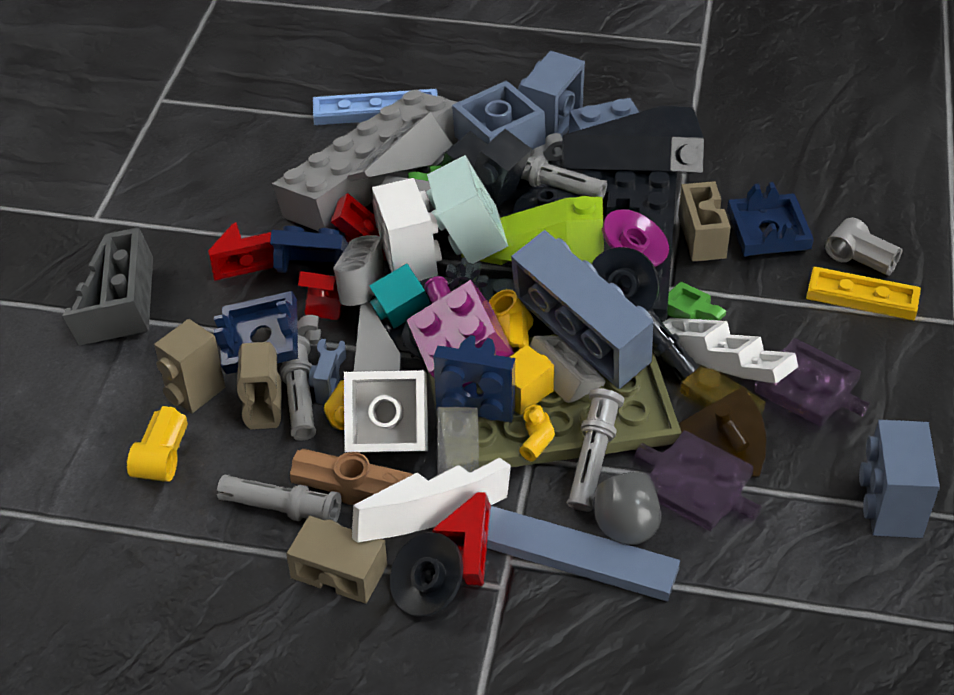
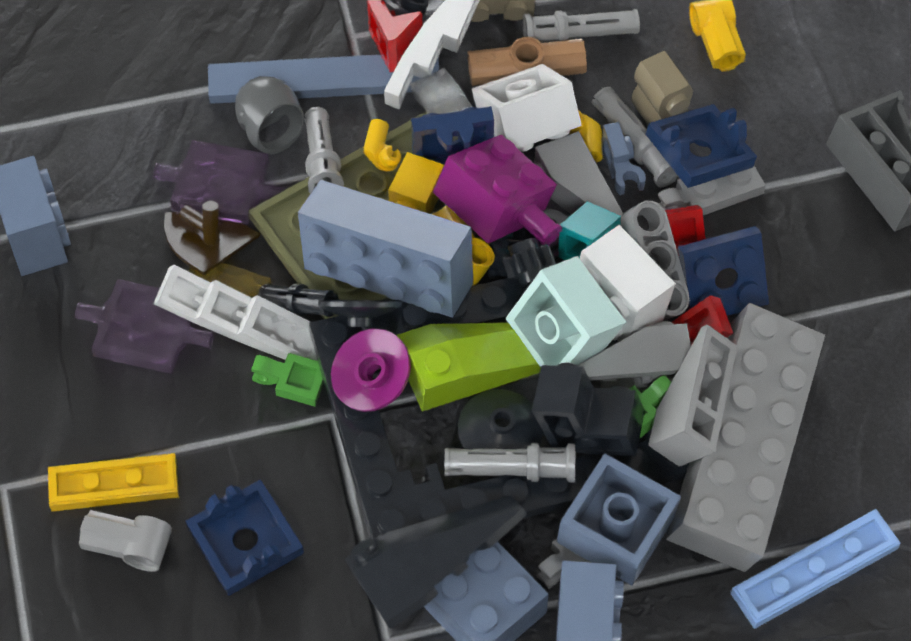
camera: 155 degrees right, 15 degrees up
dark tan brick [154,319,226,414] -> none
red slope [208,222,274,281] -> none
dark tan brick [678,181,731,261] -> none

